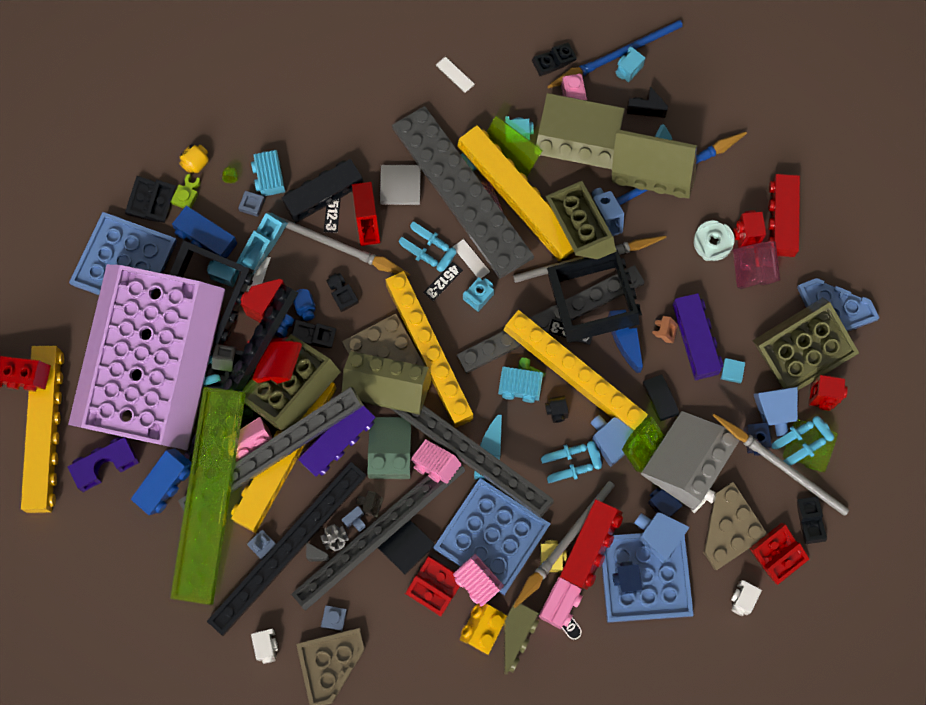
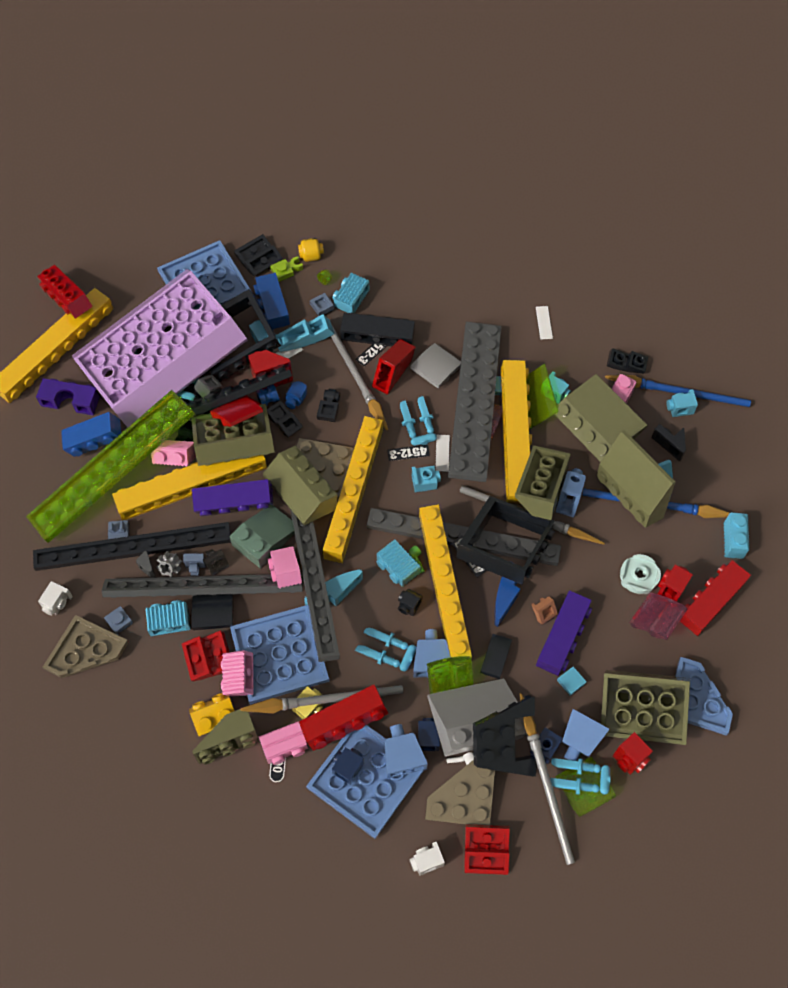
camera: 40 degrees right, 10 degrees down
dark grey plate [178,387,364,519] -> none
black slope [797,496,827,544] -> none
none -> medium azure brick [146,600,191,636]
none -> black wing [473,694,536,777]
none -> medium azure brick [723,513,749,559]

